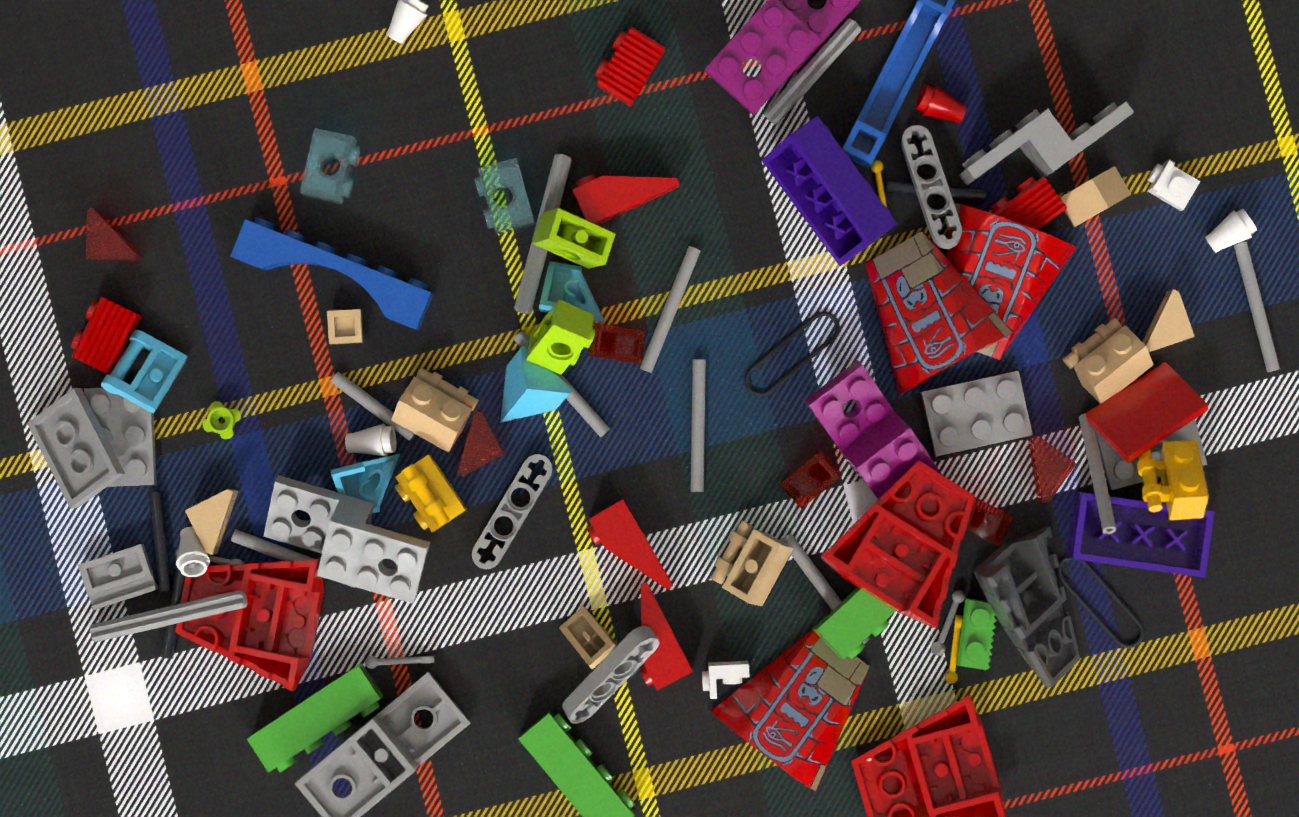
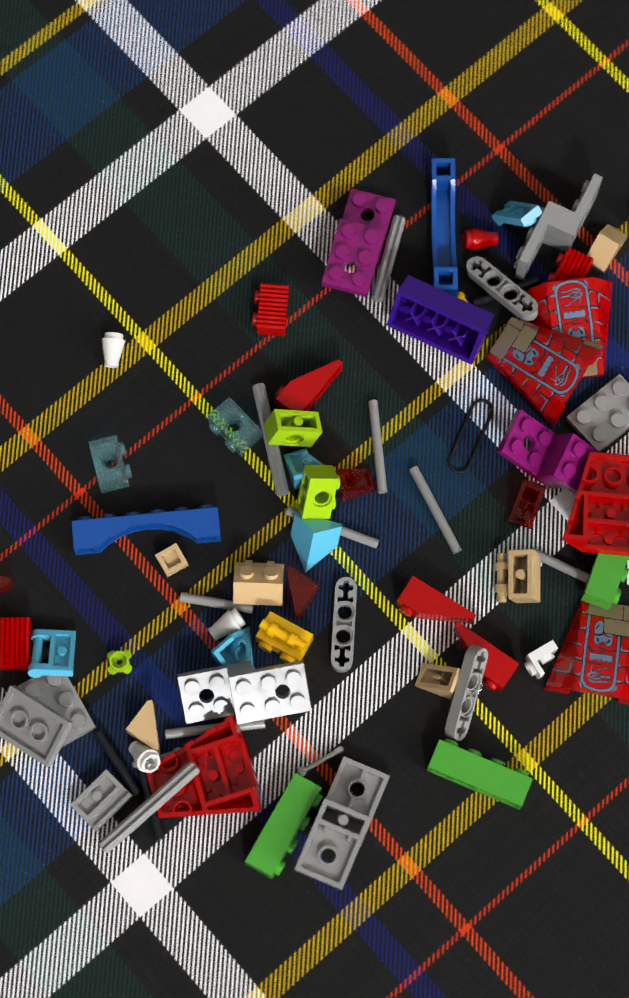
camera: 20 degrees left, 15 degrees down
none -> medium azure plate [492,201,543,227]

